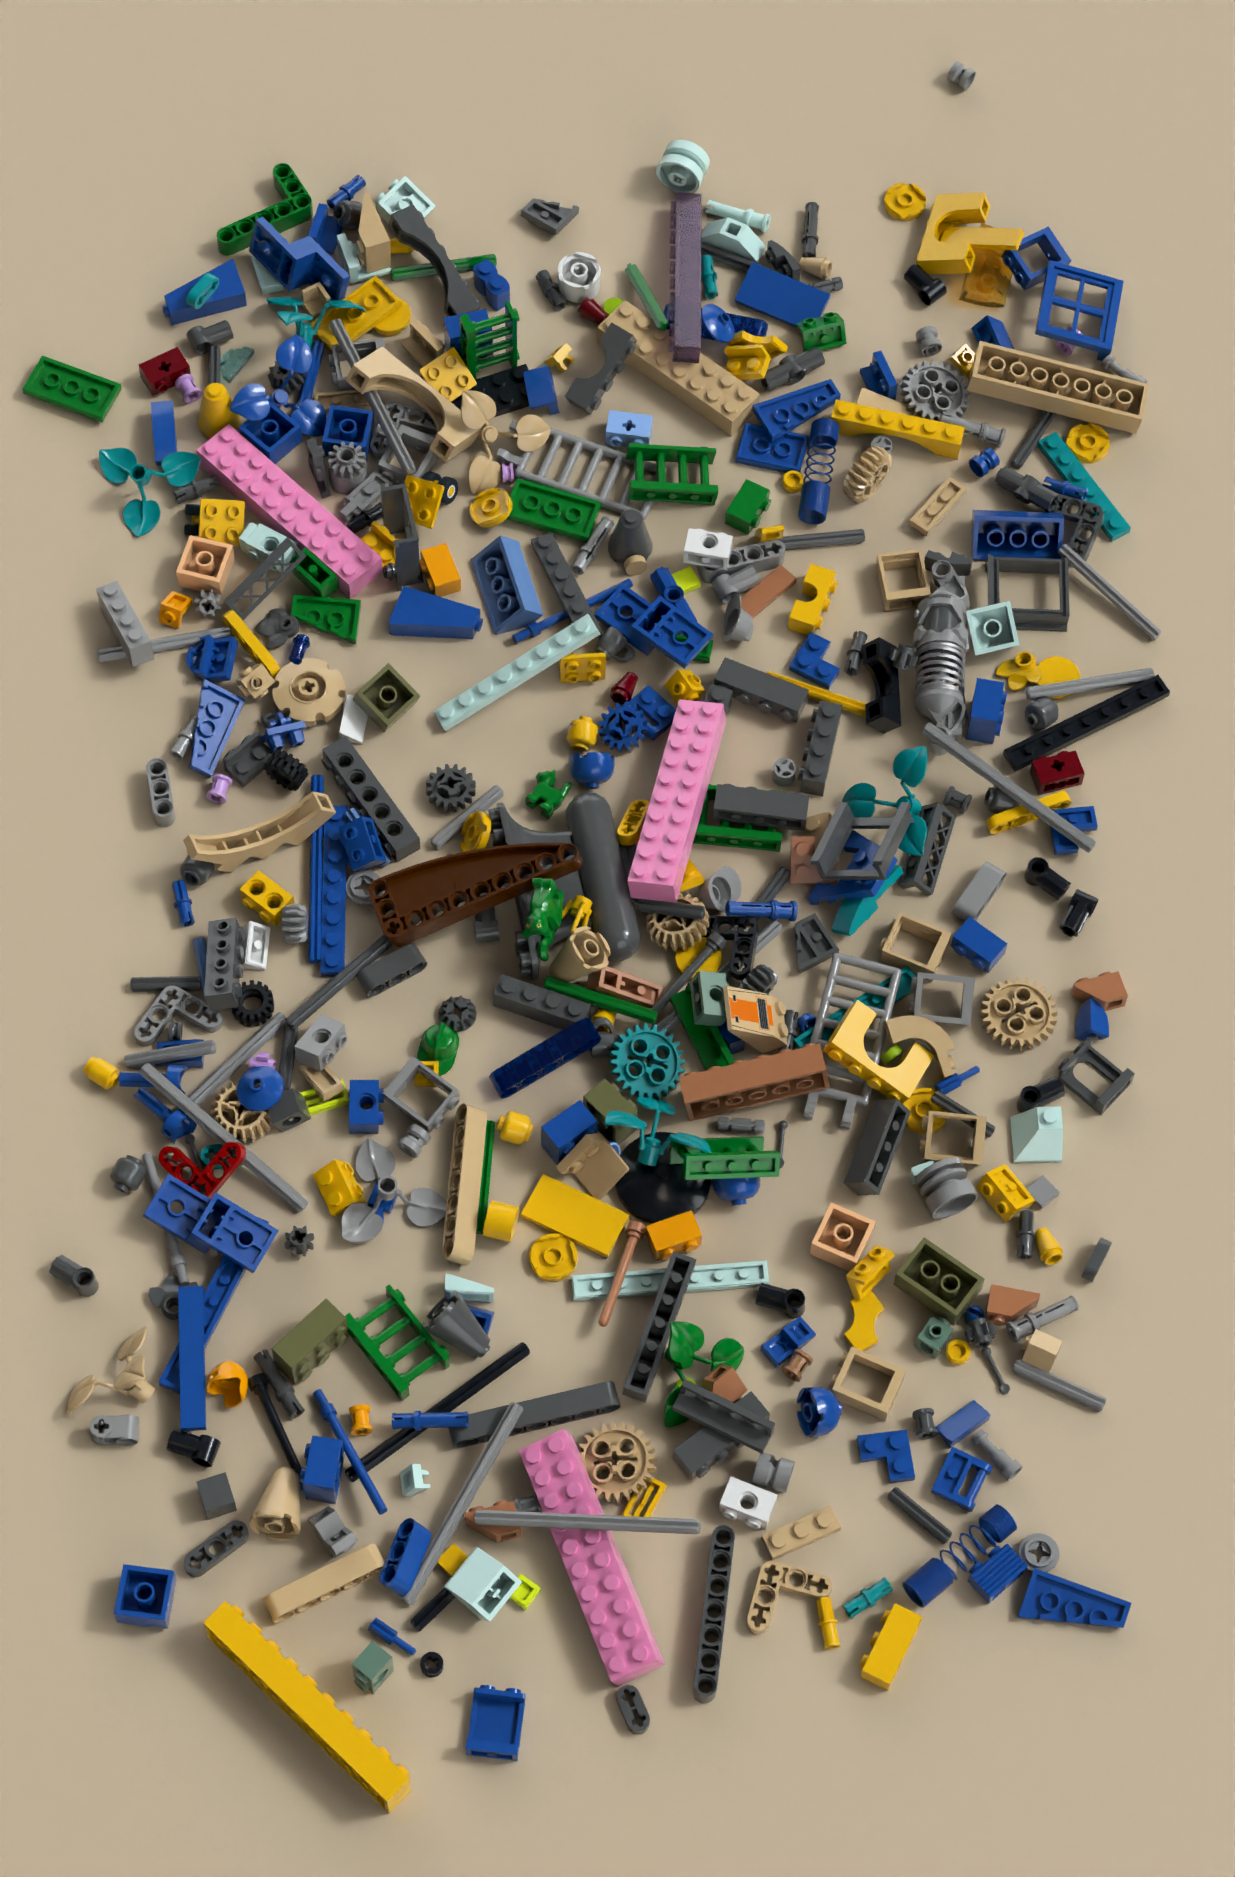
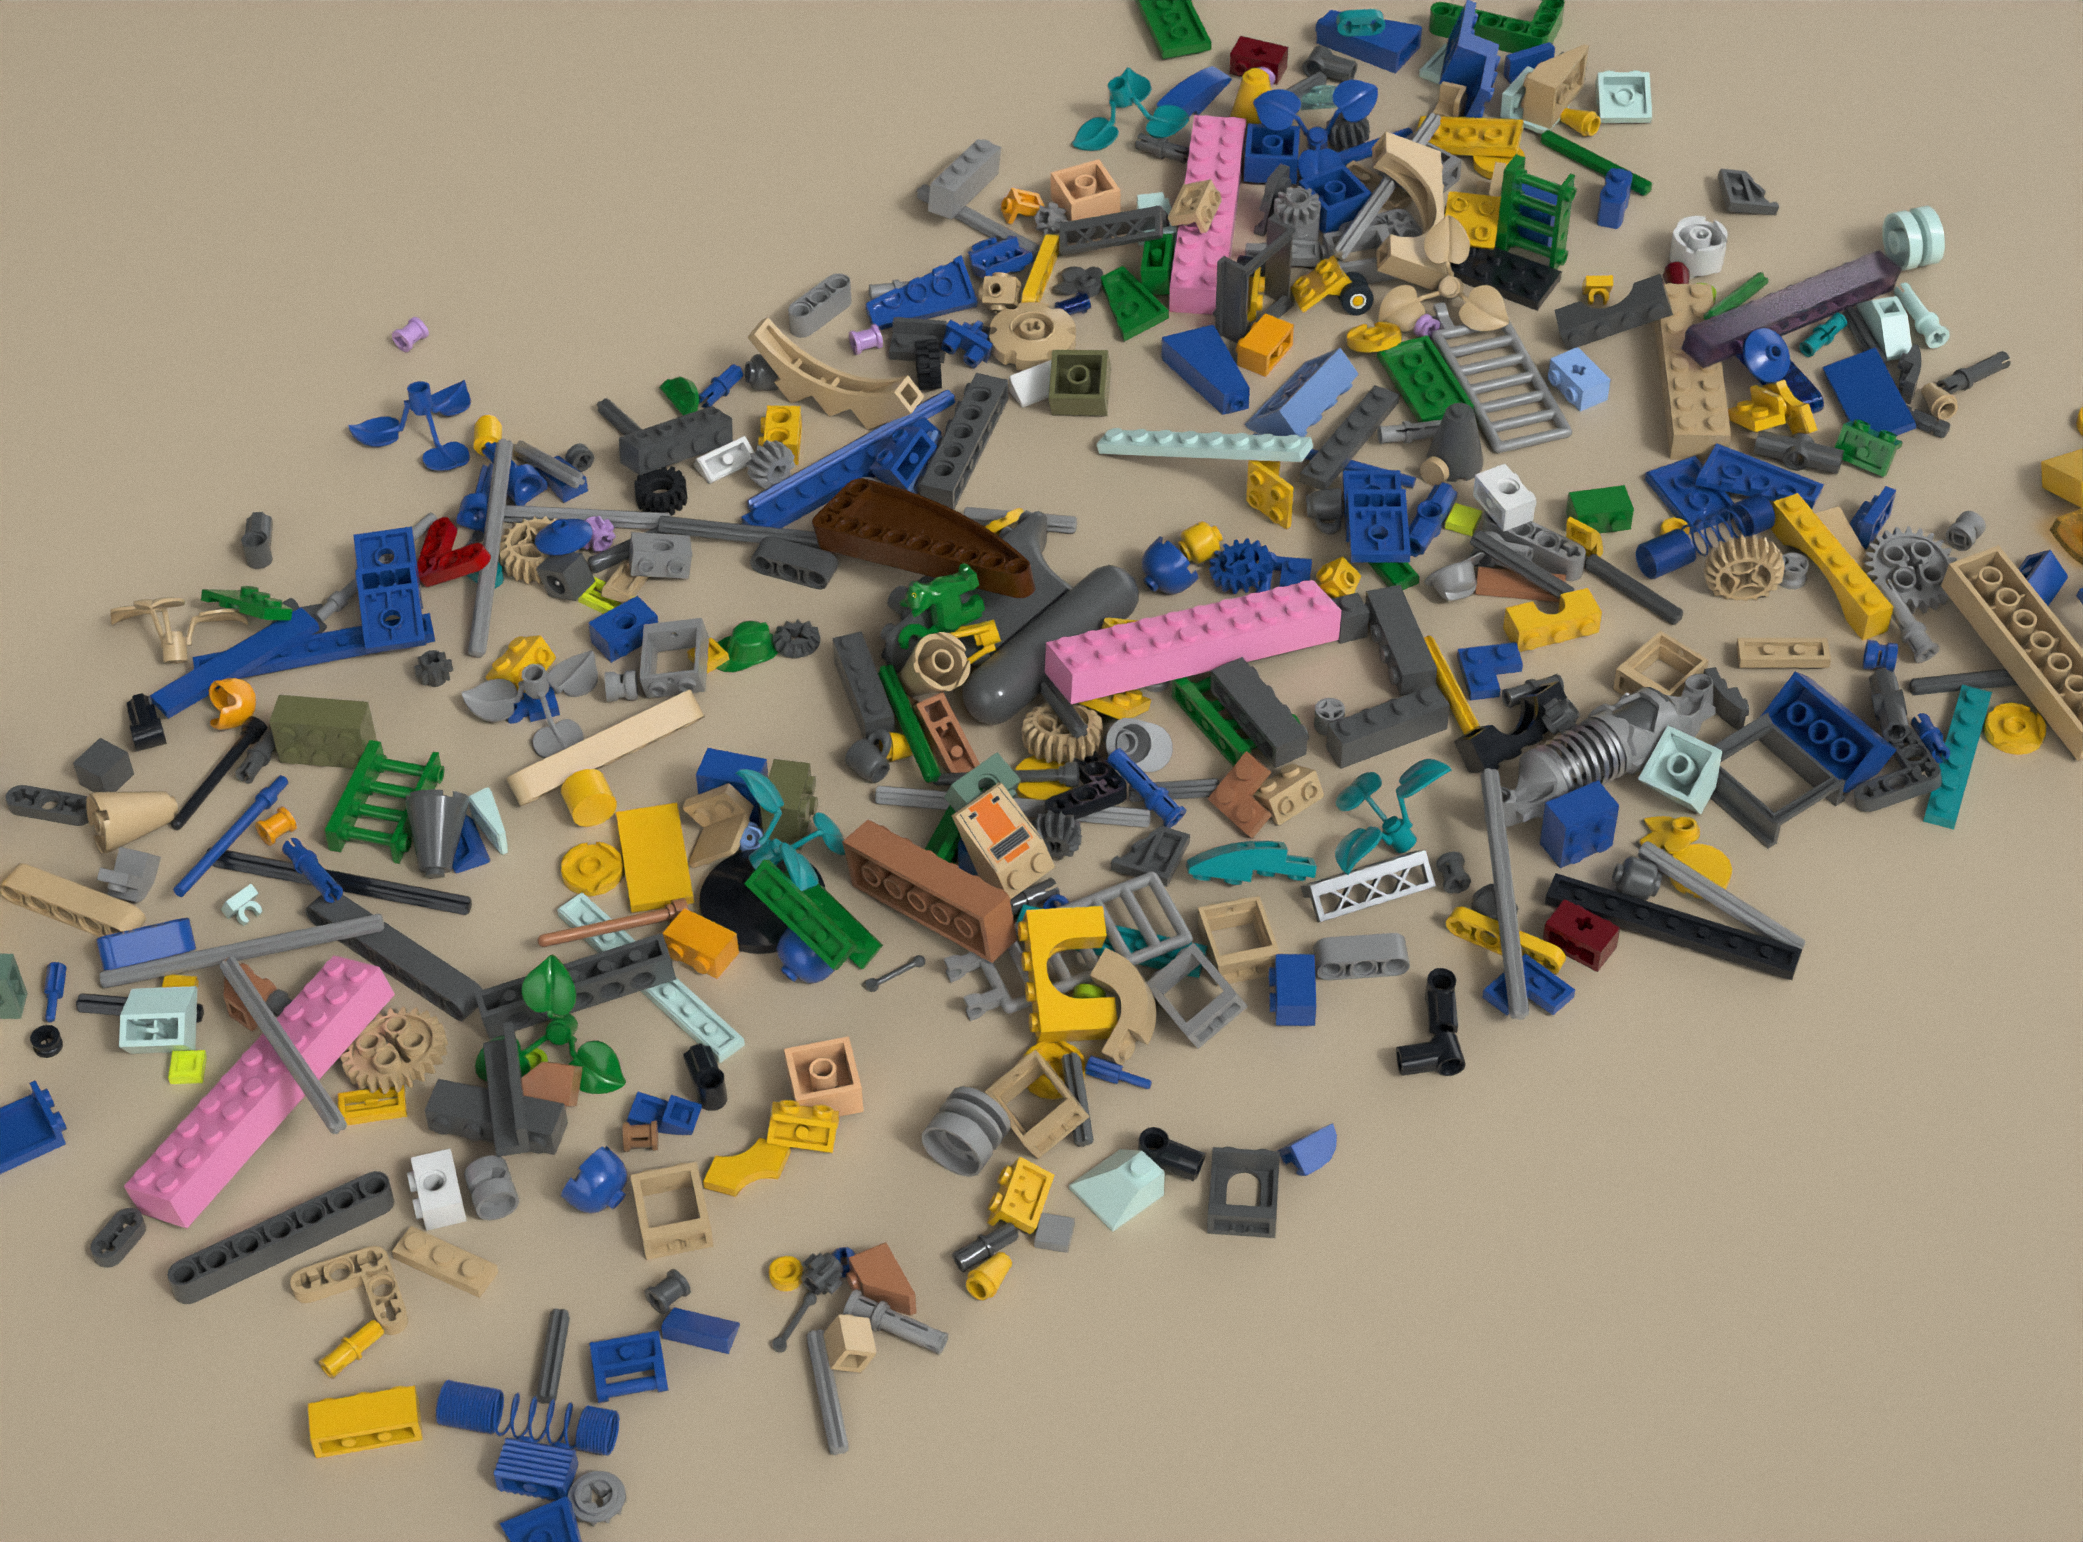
camera: 55 degrees right, 15 degrees down
light grey piece [90,1414,139,1446] -> none
dark grey head [110,1155,146,1193] -> none
light grey beam [134,986,223,1046] -> none
yellow plate [184,498,245,546] -> none
teal plant [266,297,365,347] -> none
blue brick [300,1435,345,1504] -> none
blue pin [327,175,366,211] -> none
dark grey arch [388,205,480,317] -> none
dark grey gear [426,764,476,812] -> none
green axle [476,1120,495,1234] -> none
clear blue beam [489,1018,601,1098] -> none
yellow head [496,1110,533,1145] -> none
blue panel [523,365,560,415] -> none
green animal [525,770,573,819] -> none
dark grey pin [536,270,567,311] -> none
teal gear [608,1023,686,1101] -> none
dark red cone [610,672,638,705] -> none
green fence [626,443,719,505] -> none
light grey axle [717,1117,765,1134] -> none
blue wing [807,830,898,905] -> none
dark grey piece [810,802,914,880] -> none
teal pin [842,1577,893,1619] -> none
dark grey brick [843,1099,911,1195] -> none
blue plate [857,1430,915,1483] -> none
olive brick [894,1237,985,1326] -> none
black piece [904,264,947,306] -> none
sand green brick [915,1316,953,1359] -> none
light grey piece [971,1429,1023,1481] -> none
tan gear [980,976,1058,1051] -> none
light grey axle [1058,544,1161,640] -> none
nougat slope [1071,971,1128,1011] -> none
dark grey beam [1081,1237,1112,1282] -> none
none -> green wing [201,586,292,621]
none -> blue plant [349,380,471,471]
none -> green plate [659,376,699,416]
none -> tan bracket [1168,179,1221,233]
none -> dark grey axle [1470,530,1575,600]

